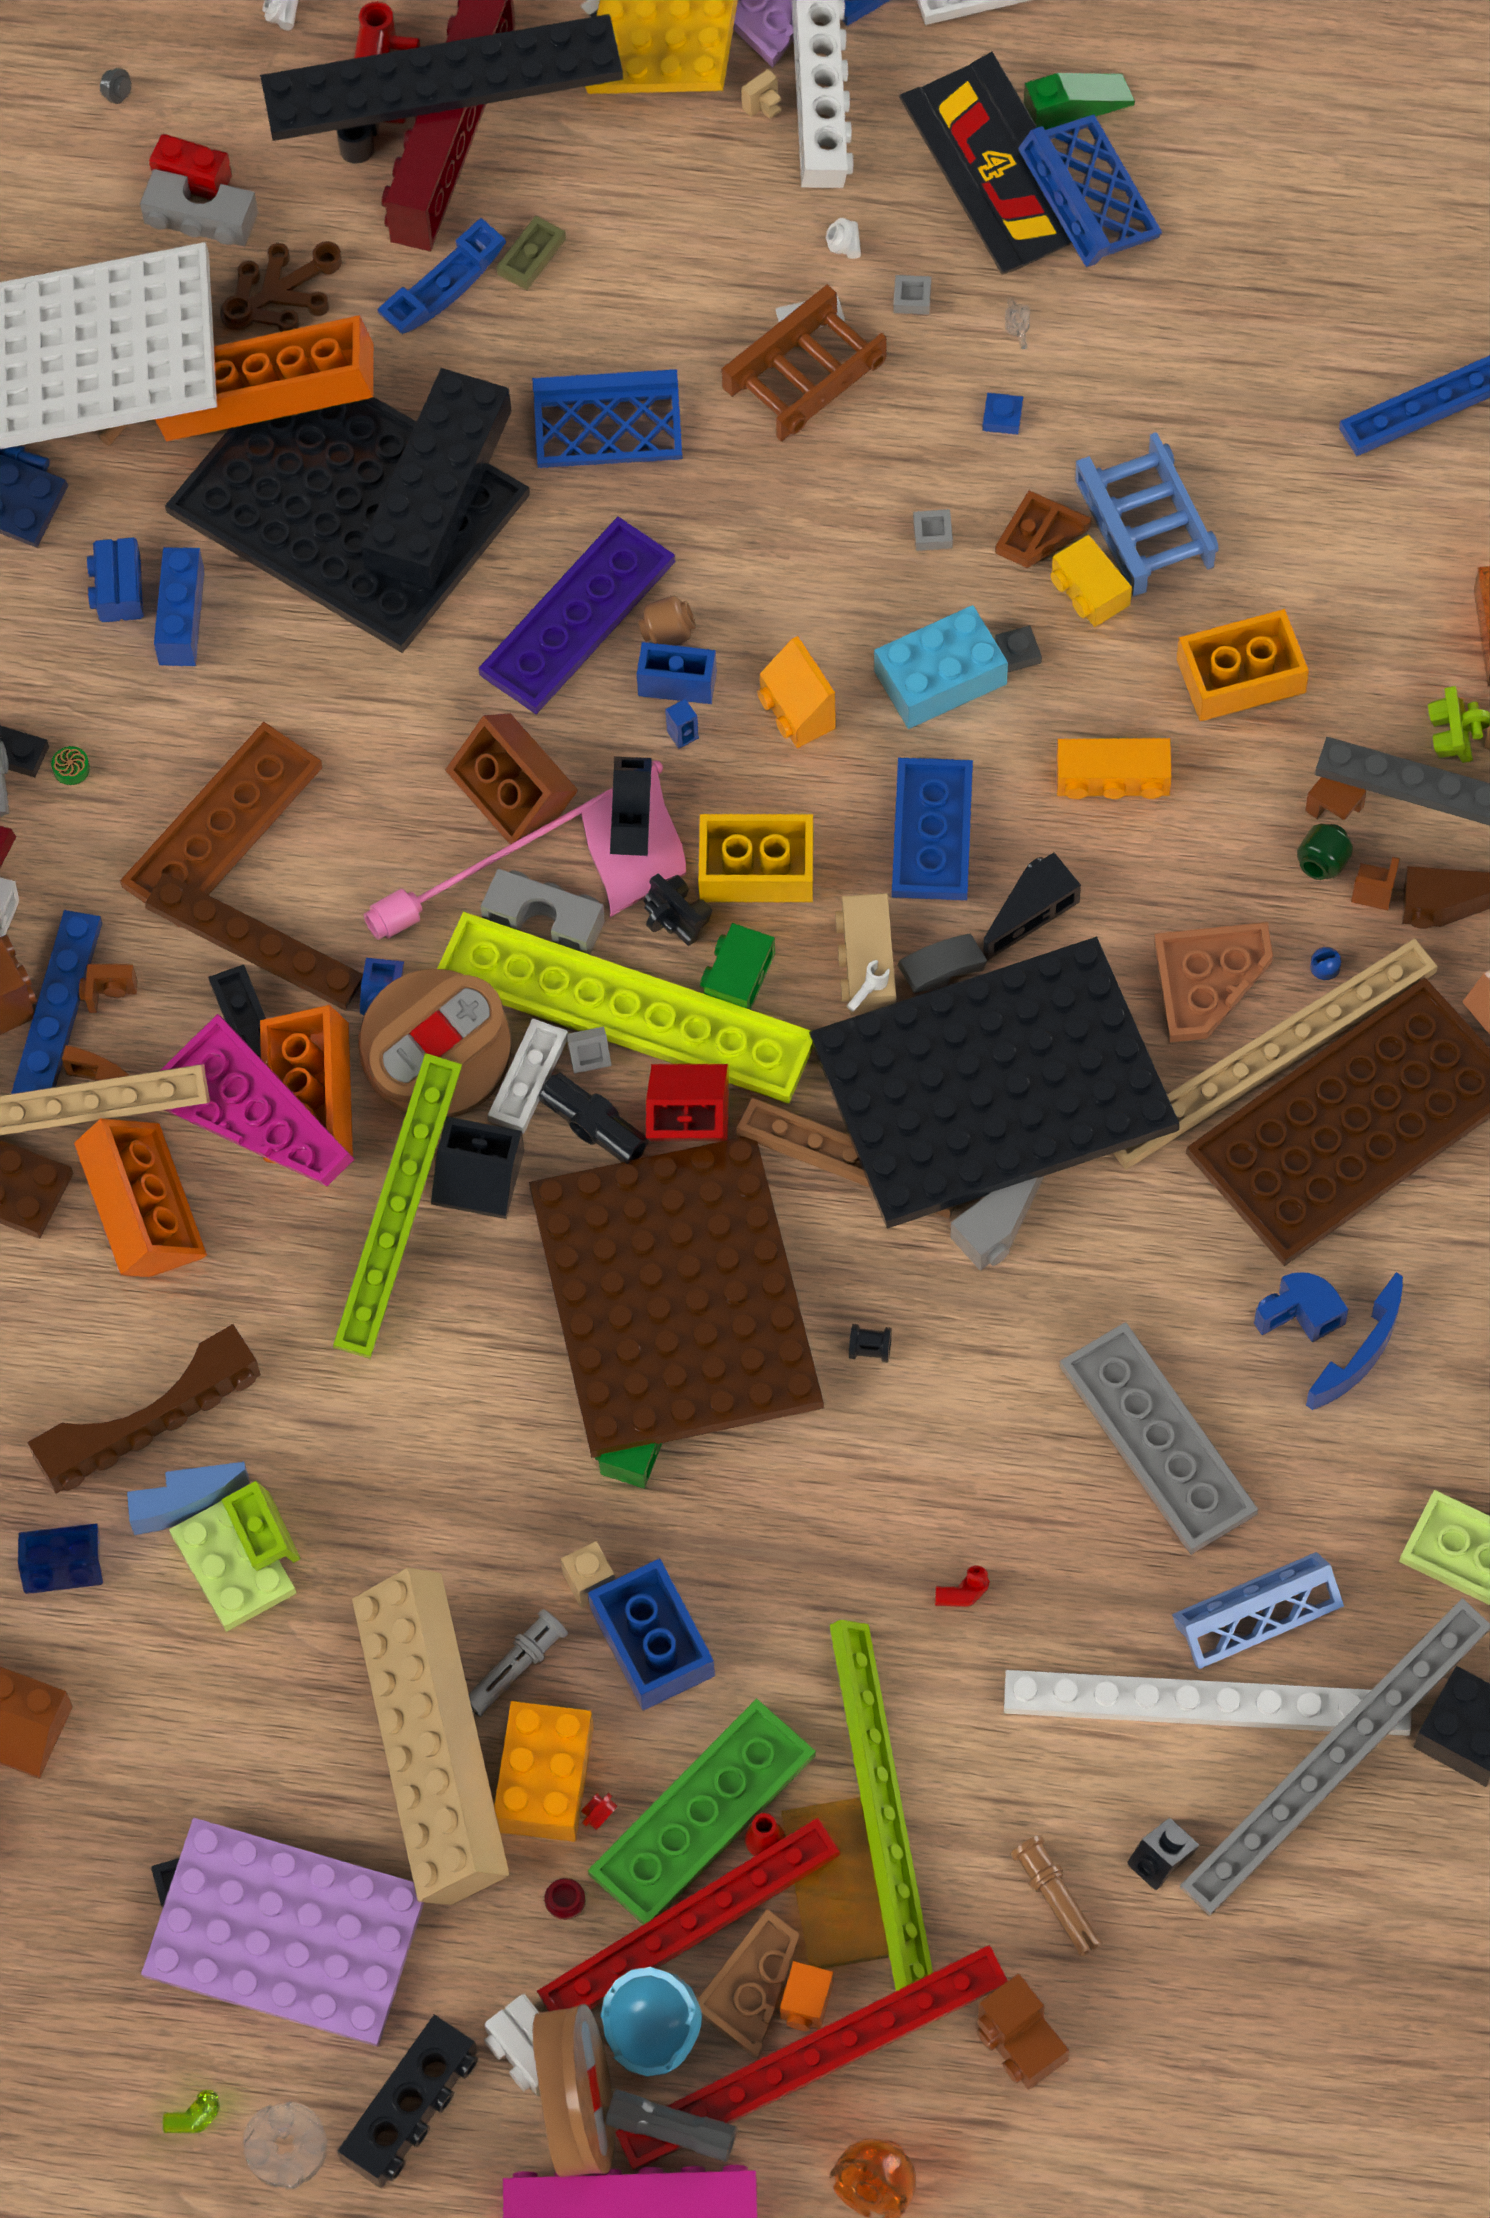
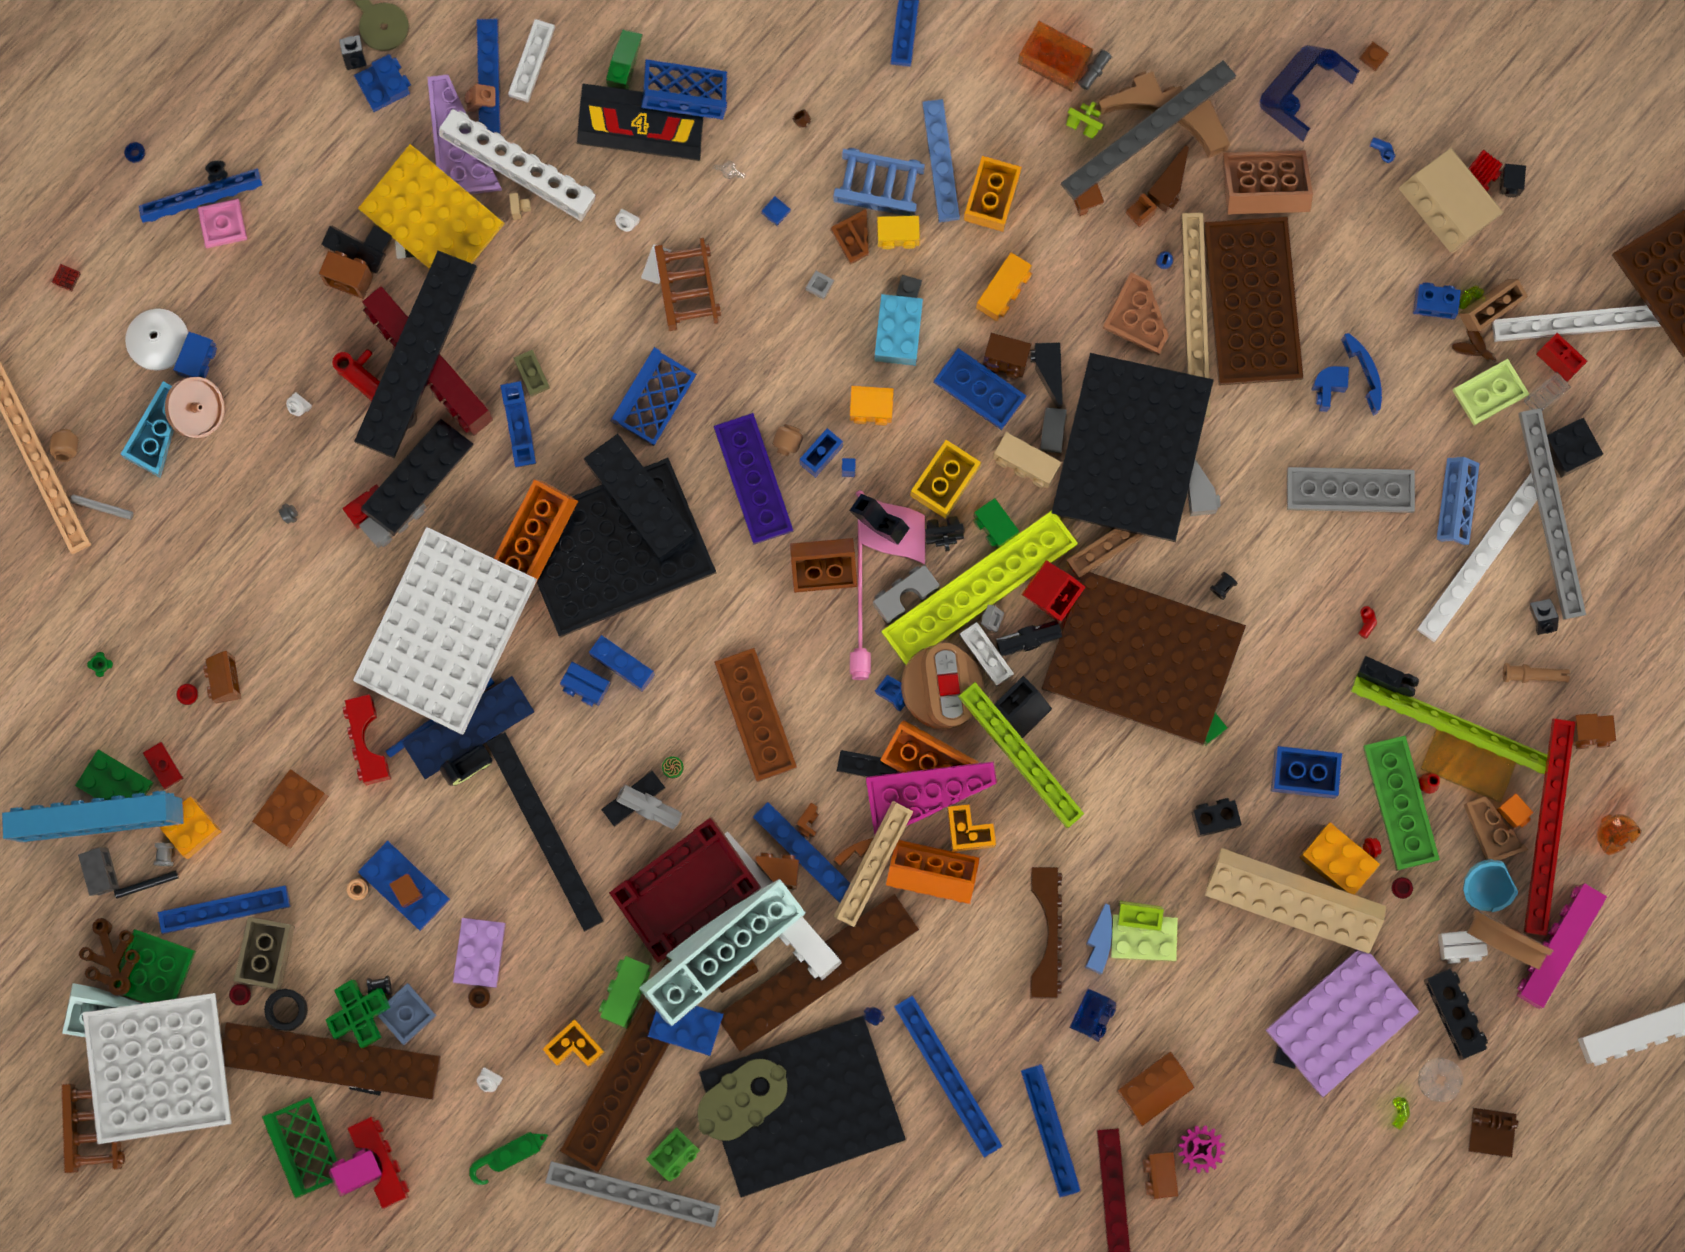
camera: 60 degrees left, 15 degrees up
reddish brown plate [145,873,363,1010] -> none
reddish brown plant [220,241,342,332] -> none
light grey pin [469,1609,568,1717] -> none
red plate [537,1817,840,2011] -> none
tan brick [561,1541,615,1608] -> none
dark grey axle [606,2089,737,2162] -> none
white hand [847,960,890,1012] -> none
light grey plate [893,275,931,315] -> none
dark green head [1297,824,1353,880] -> none
none -> black plate [361,418,473,536]
none -> reddish brown hinge [793,109,811,128]
none -> medium blue plate [922,99,960,222]
none -> light orange brick [947,804,996,852]
none -> reddish brown brick [983,333,1032,379]
none -> black brick [1191,798,1242,837]
none -> black hinge [1357,656,1419,697]

